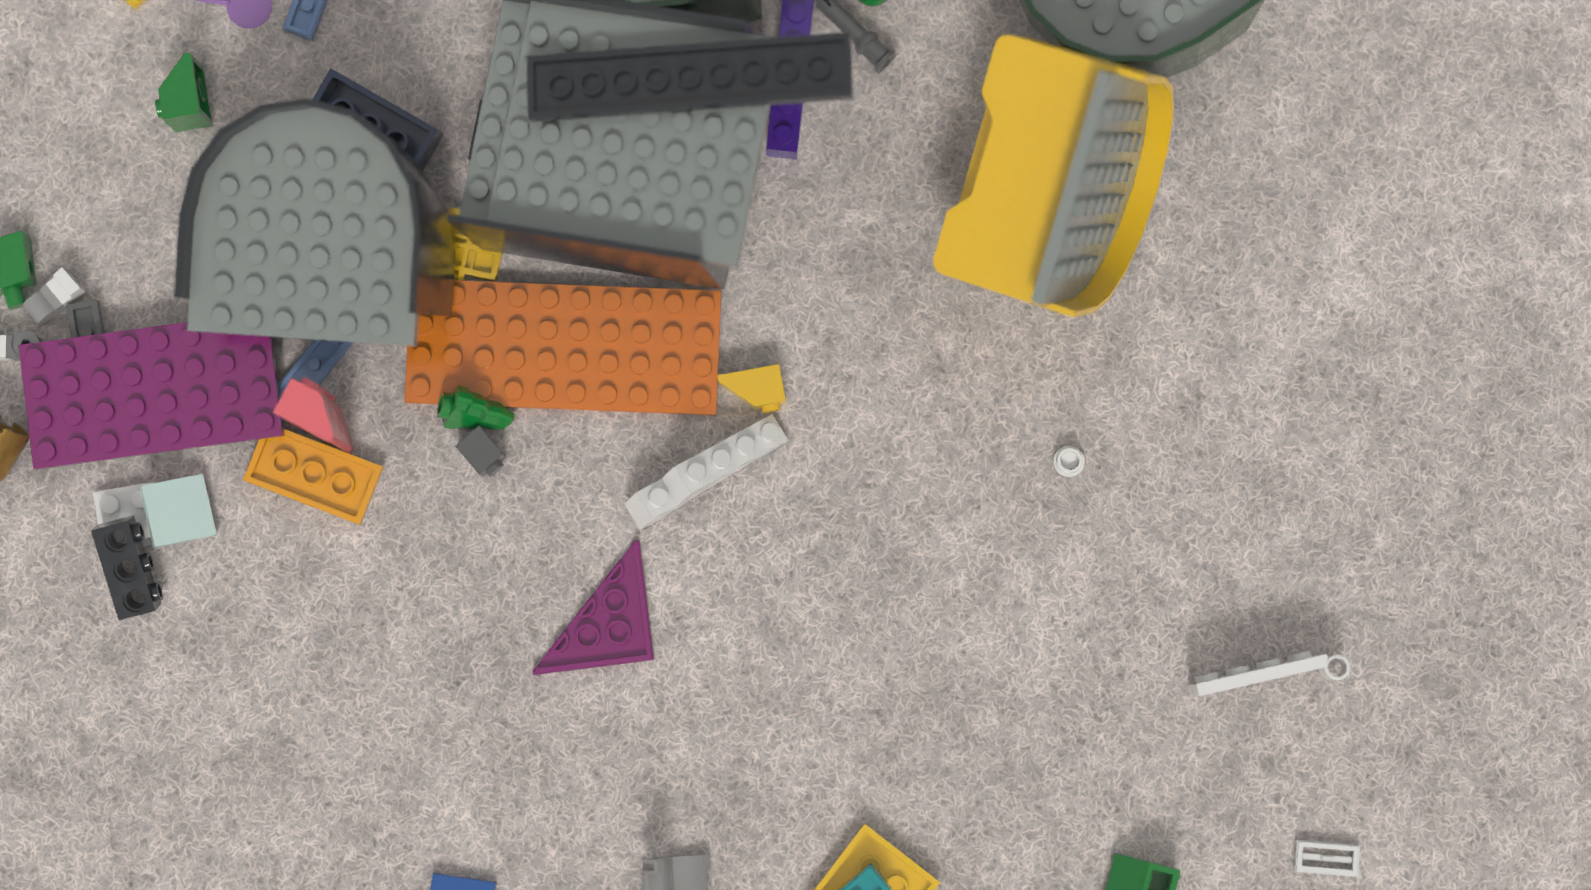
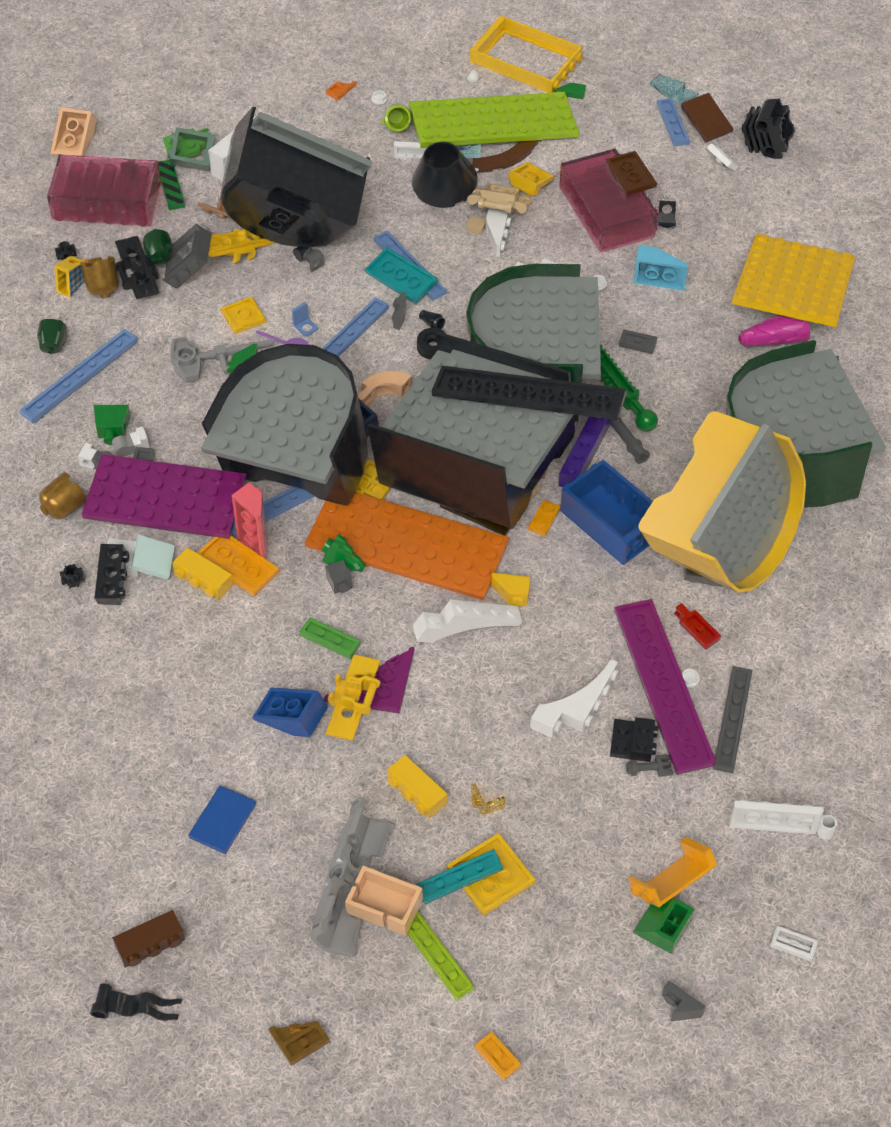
camera: 15 degrees right, 30 degrees down
none -> black gear [60,564,84,589]
none -> light grey bar [171,336,273,382]
none -> yellow brick [172,547,233,600]
none -> blue slope [252,688,328,737]
none -> bright green plate [299,617,361,659]
none -> yellow piece [326,655,380,741]
none -> light nougat arch [358,371,412,406]
none -> yellow brick [387,755,448,819]
none -> clear yellow bracket [470,783,505,816]
none -> light orange plate [528,500,561,537]
none -> white arch [530,659,619,738]
none -> blue container [560,460,653,565]
none -> black plate [610,717,659,762]
none -> magenta plate [614,599,716,775]
none -> dark grey hinge [626,754,673,777]
none -> light orange panel [628,837,717,907]
none -> red plate [674,603,721,650]
none -> dark grey tile [713,666,753,774]

